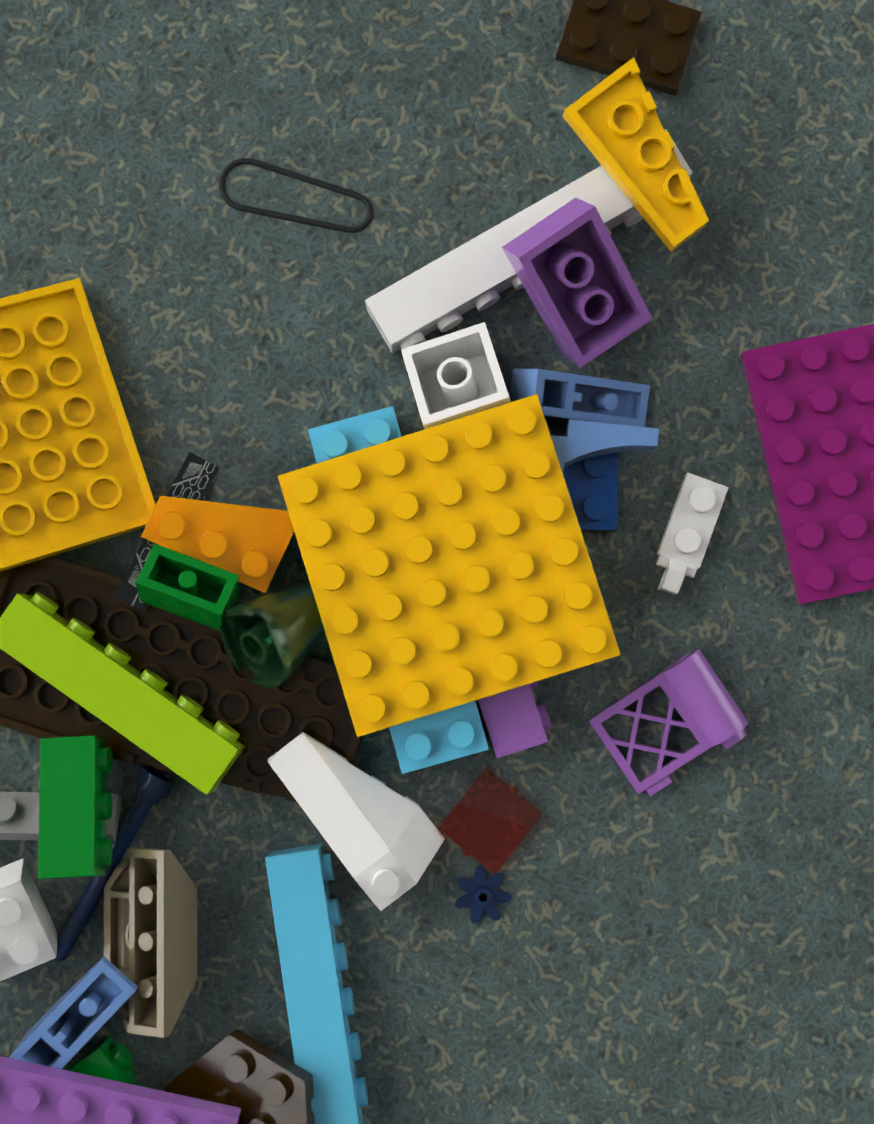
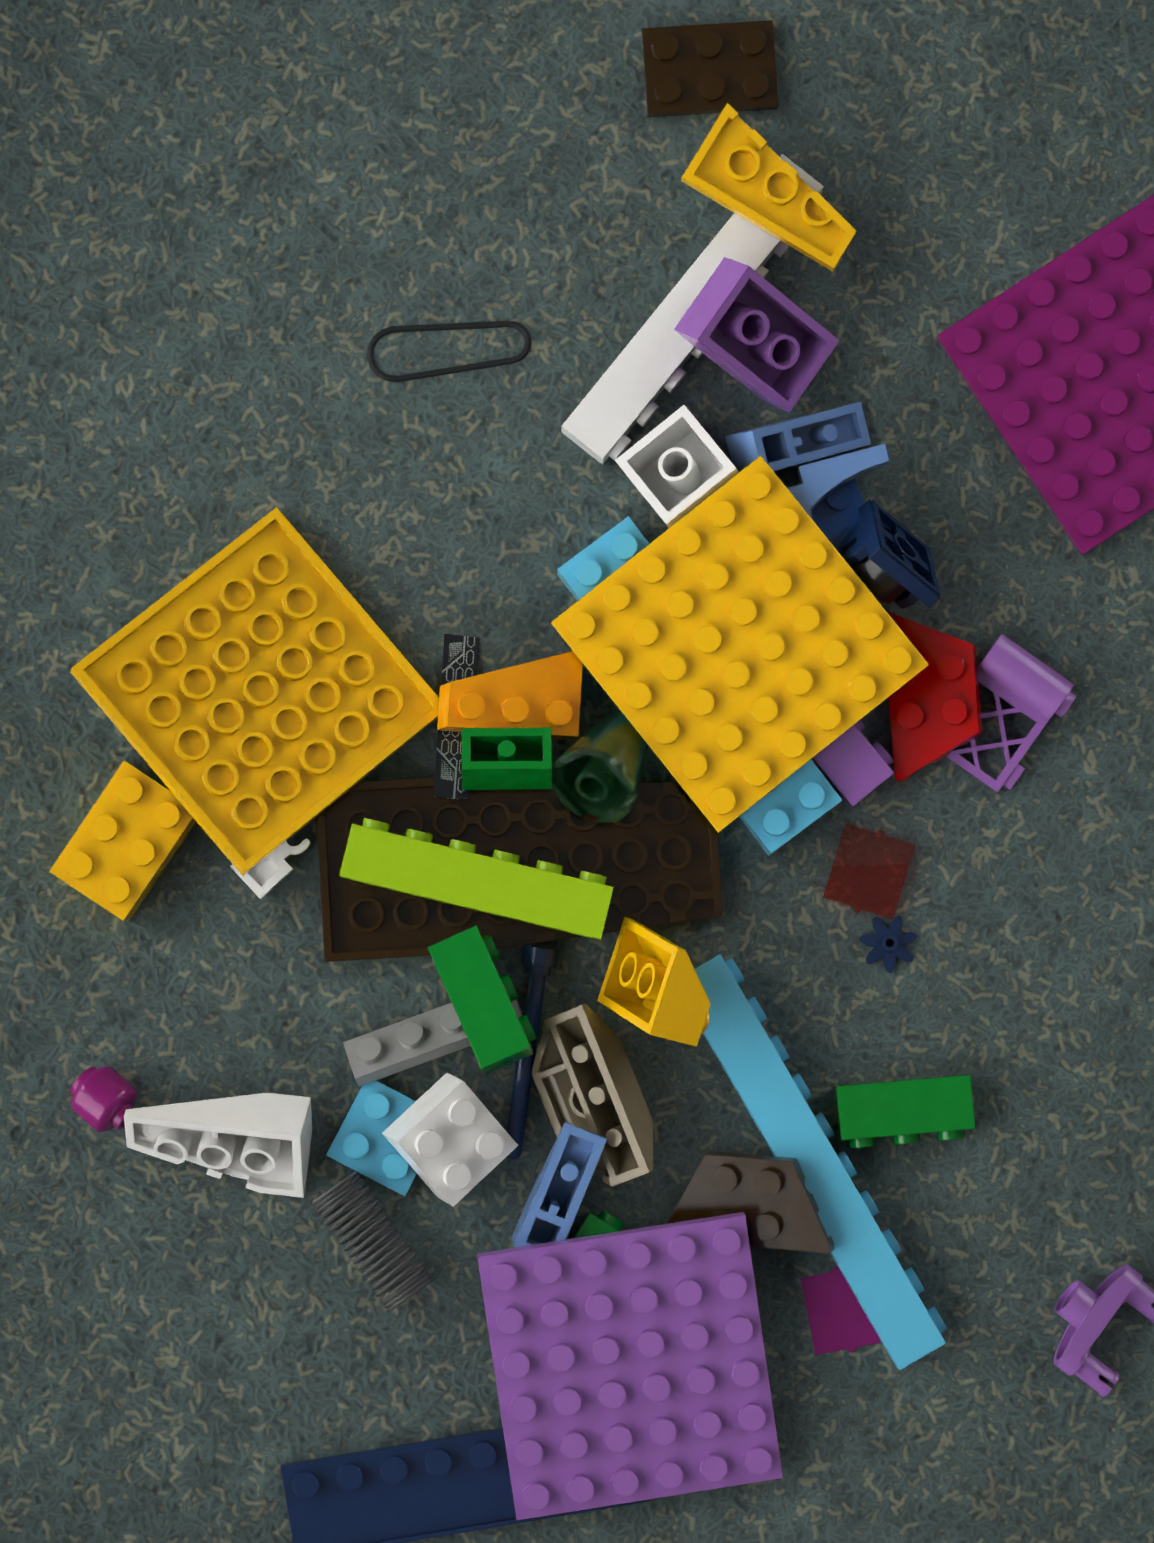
camera: 30 degrees left, 0 degrees up
white wedge [267,732,445,911] -> none
white hinge [656,473,729,595] -> none
none -> yellow slope [597,917,711,1047]
none -> green brick [834,1075,975,1148]
none -> dark blue piece [839,499,941,609]
none -> red wing [887,612,982,782]

